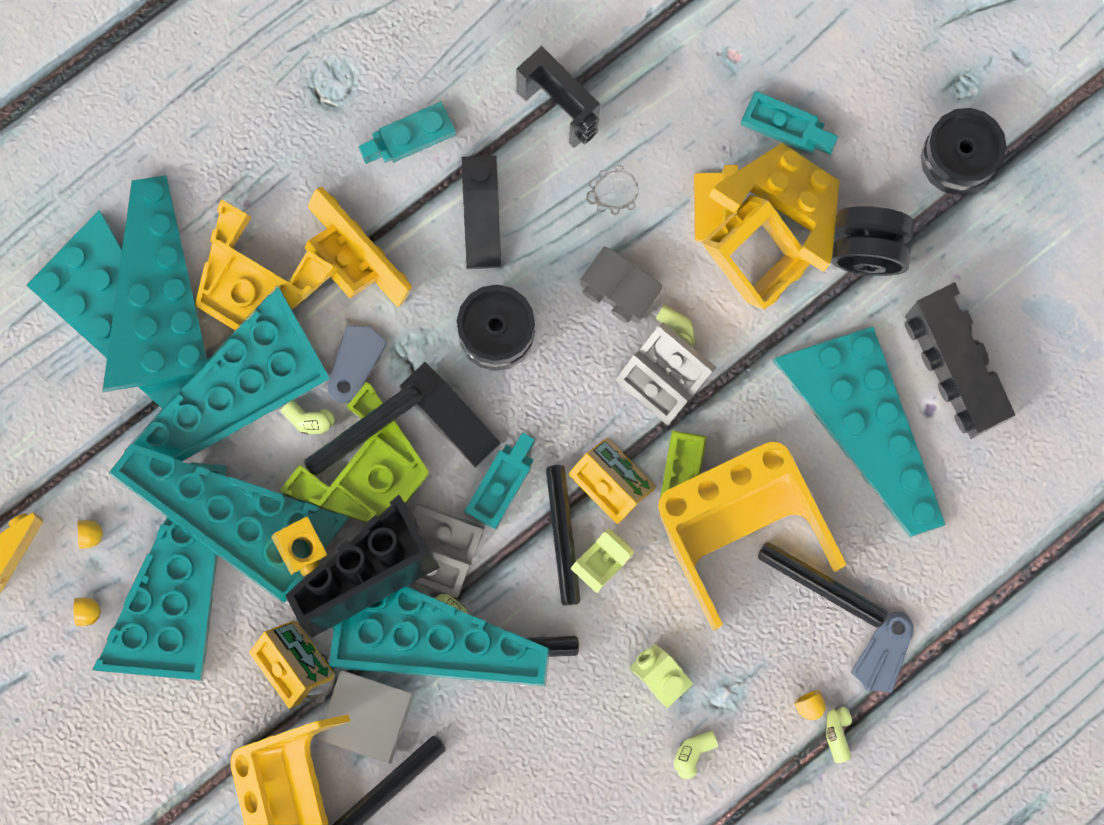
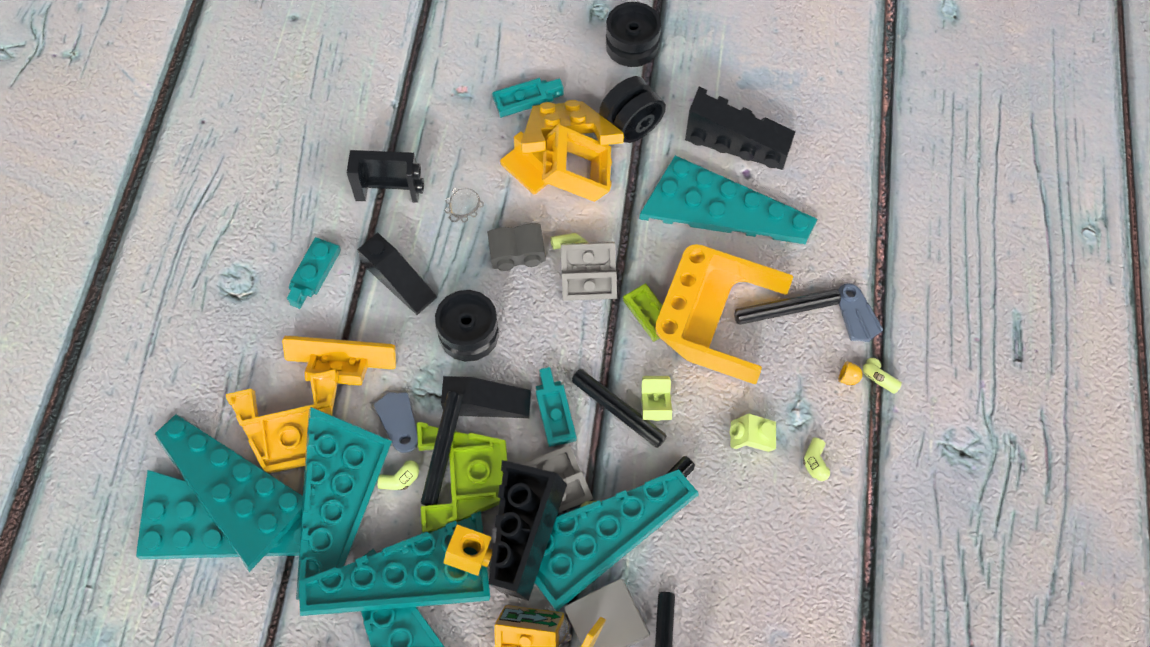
camera: 40 degrees left, 15 degrees down
panel [568,438,655,525] -> none

